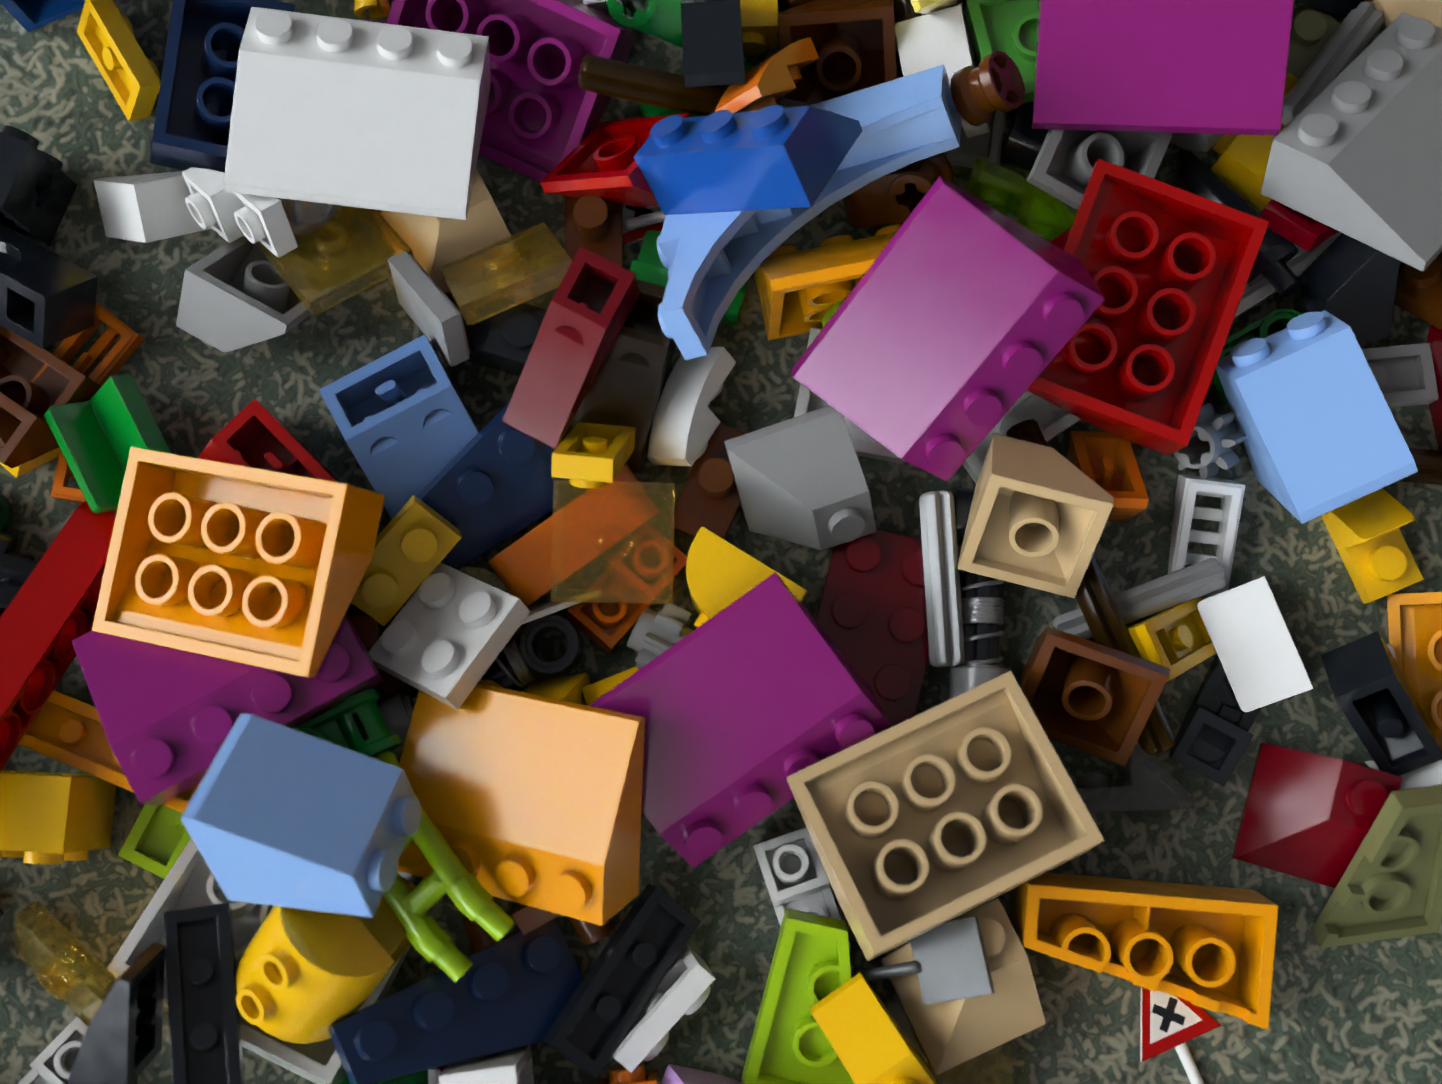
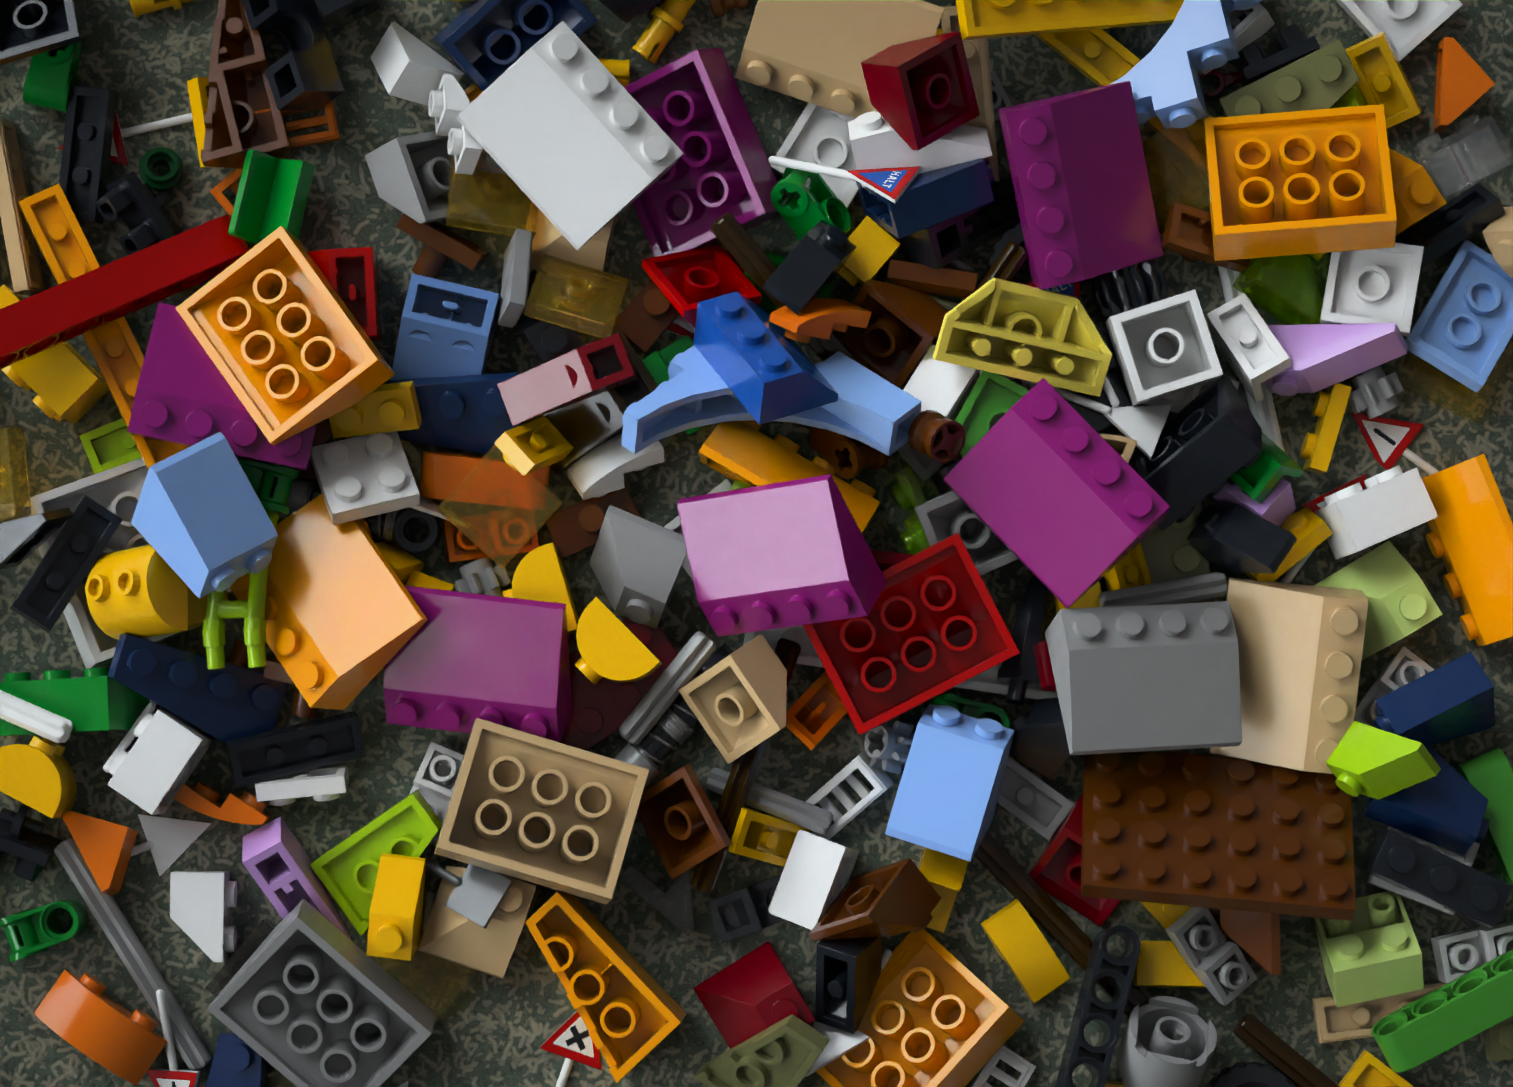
camera: 40 degrees right, 5 degrees up
none -> reddish brown tile [396,213,489,279]
none -> yellow brick [574,597,662,684]
none -> reddish brown slope [809,858,941,941]

